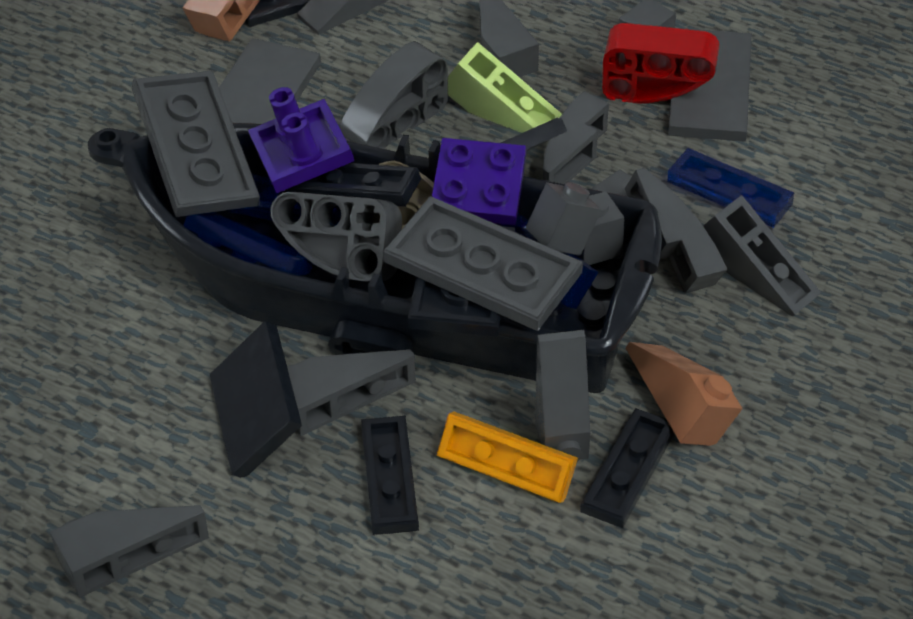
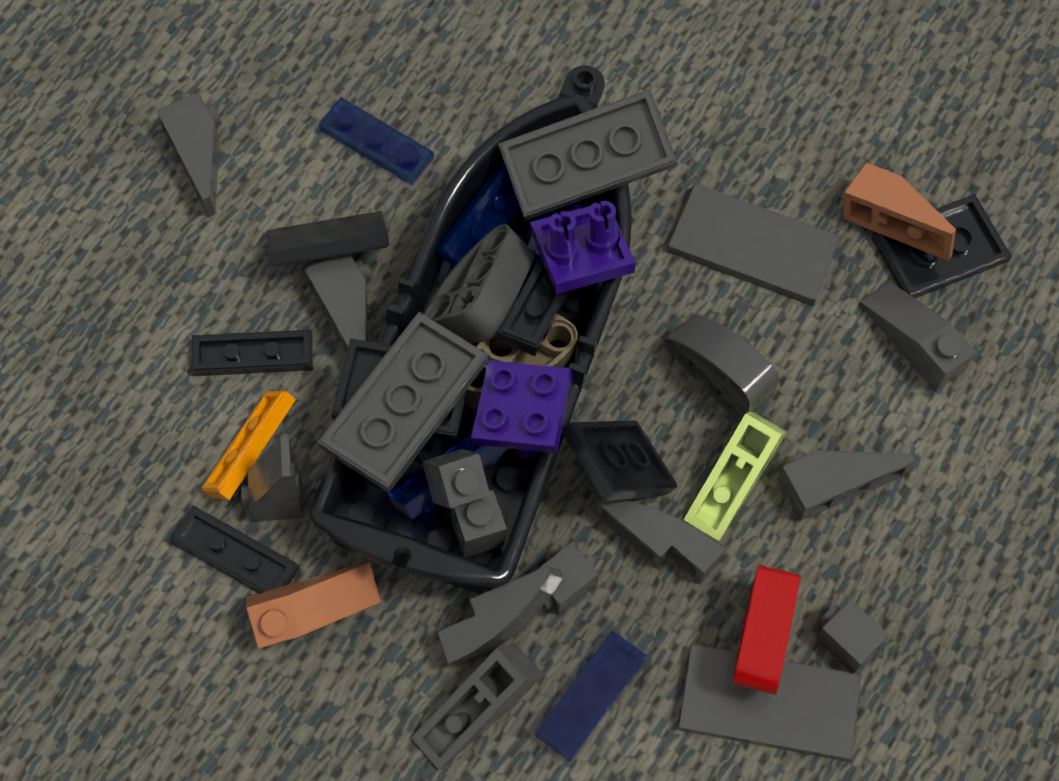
camera: 90 degrees right, 20 degrees up
none -> clear blue plate [319,97,434,186]

